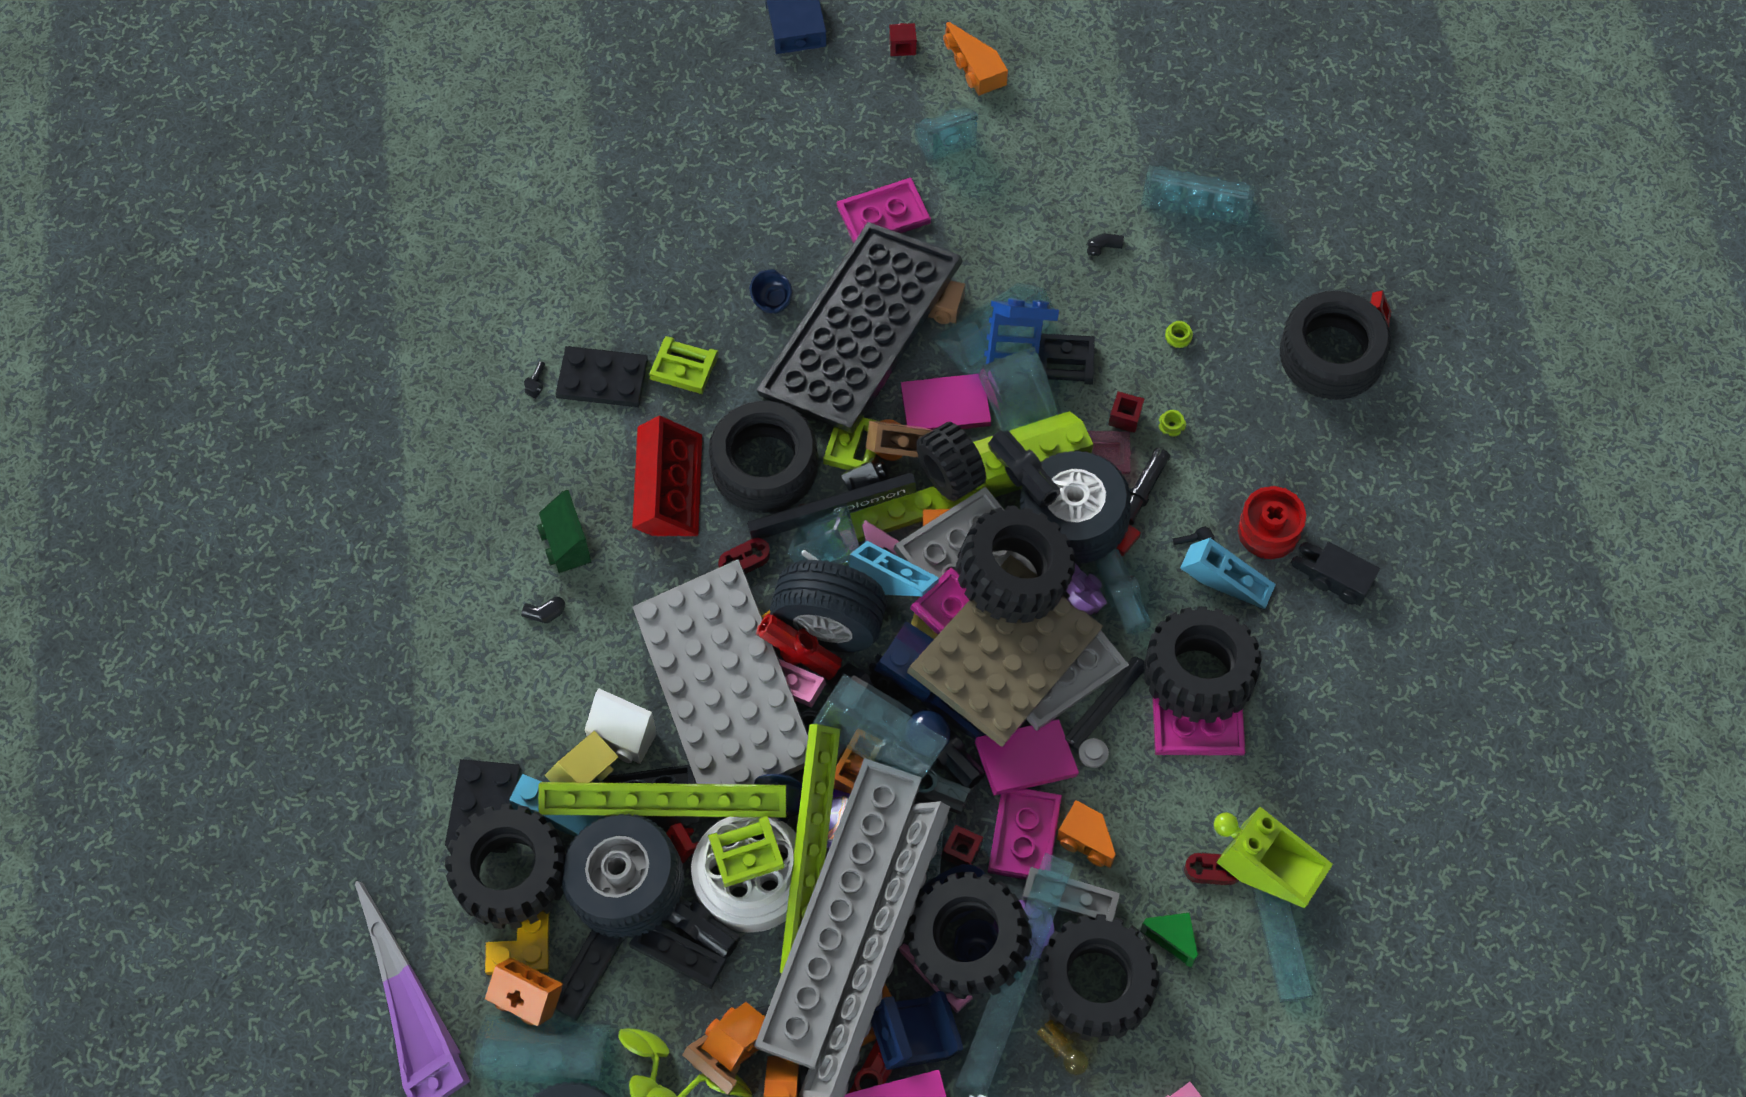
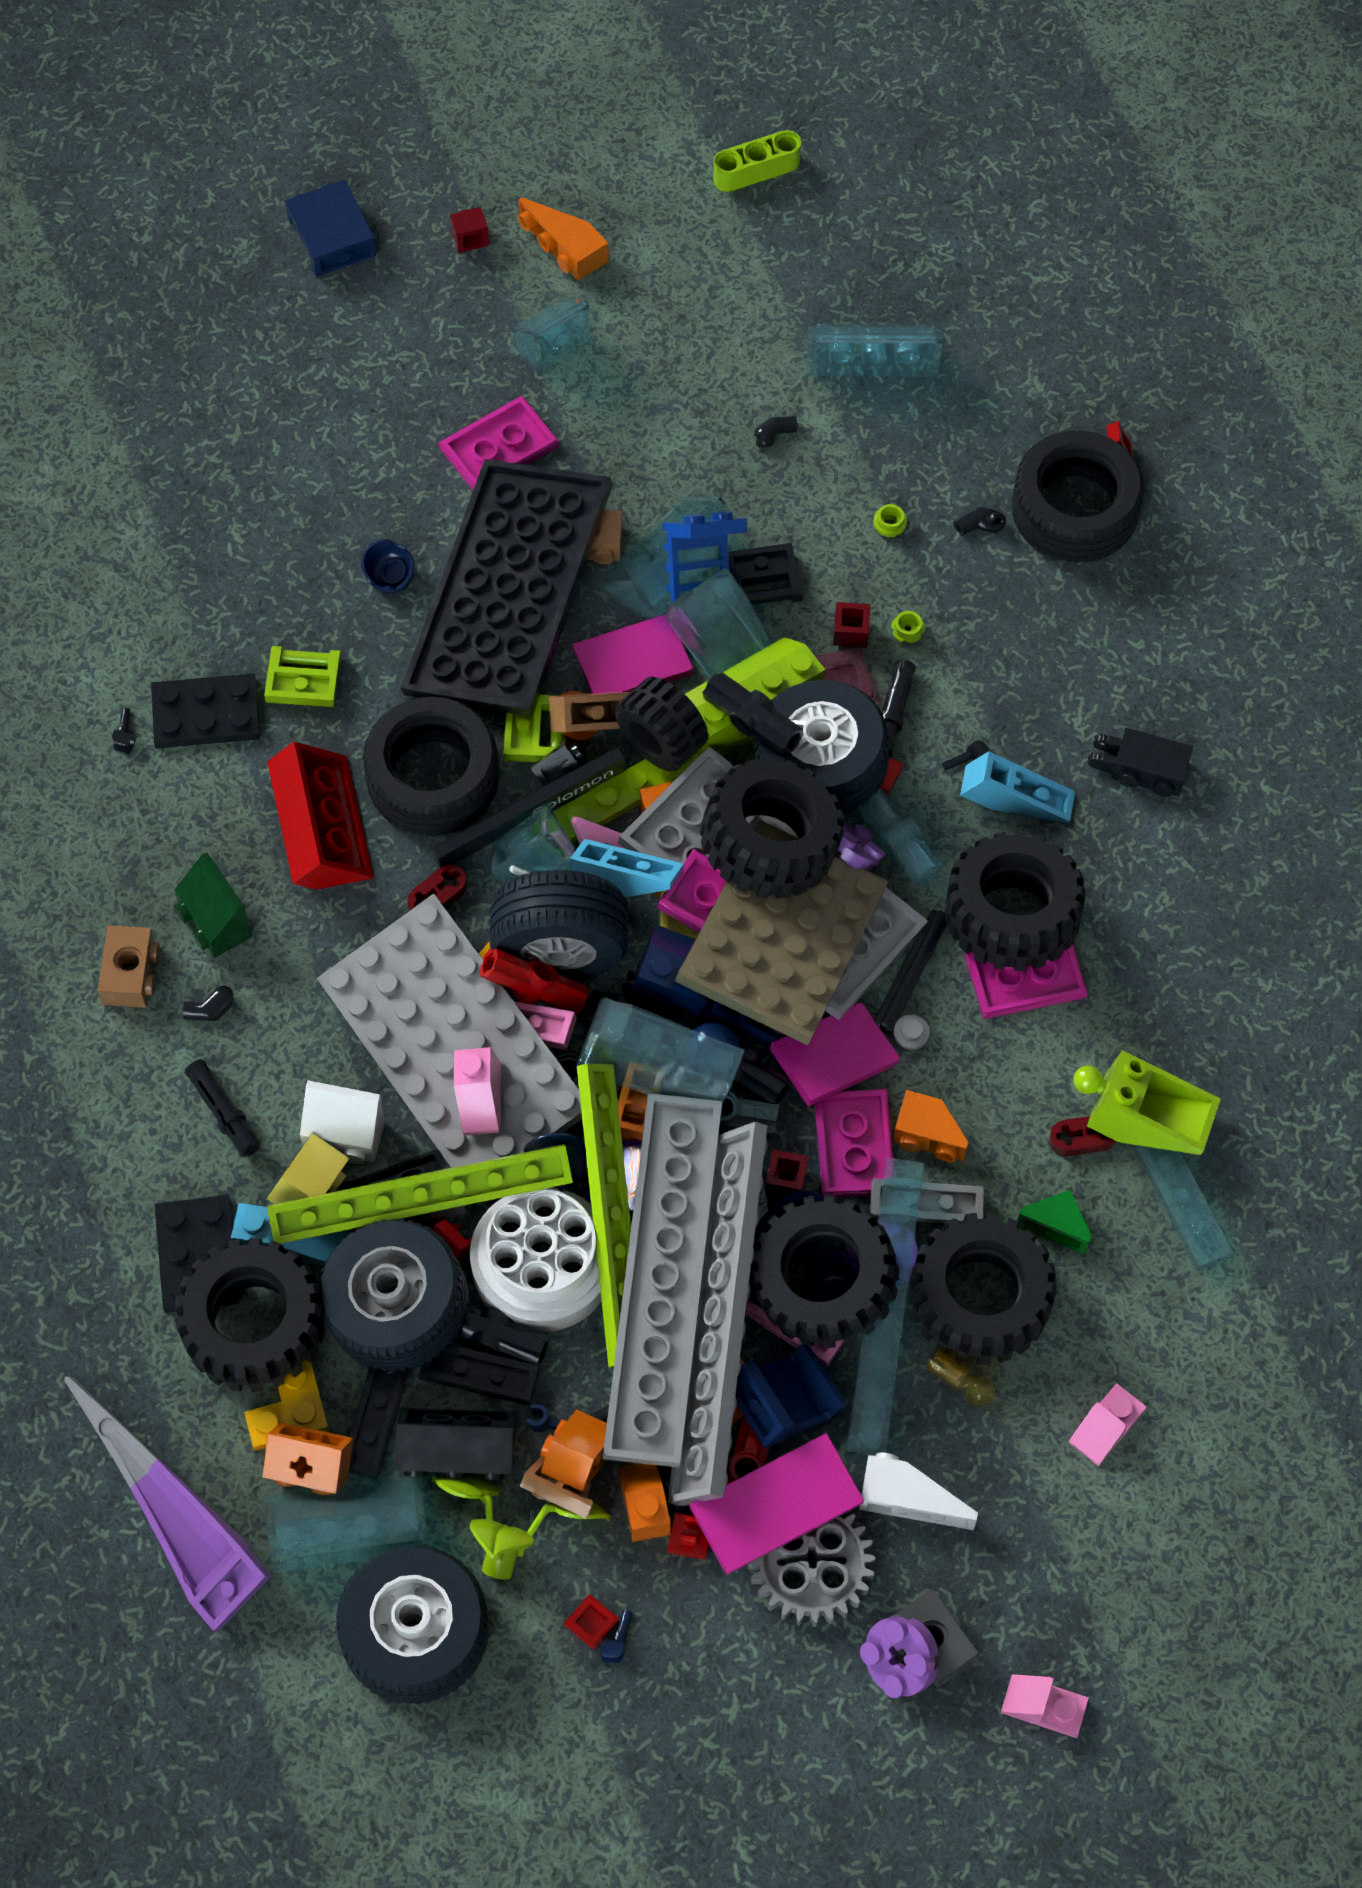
camera: 15 degrees left, 0 degrees up
lime plate [708,816,785,888] -> none
red wheel [1238,486,1307,560] -> none
none -> medium nougat brick [98,925,160,1008]
none -> black pin [185,1059,261,1158]
none -> black slope [395,1408,517,1480]
none -> bright pink slope [454,1047,502,1135]
none -> dark blue hand [526,1404,561,1432]
none -> lime beam [713,130,801,192]
none -> black arm [954,507,1006,536]

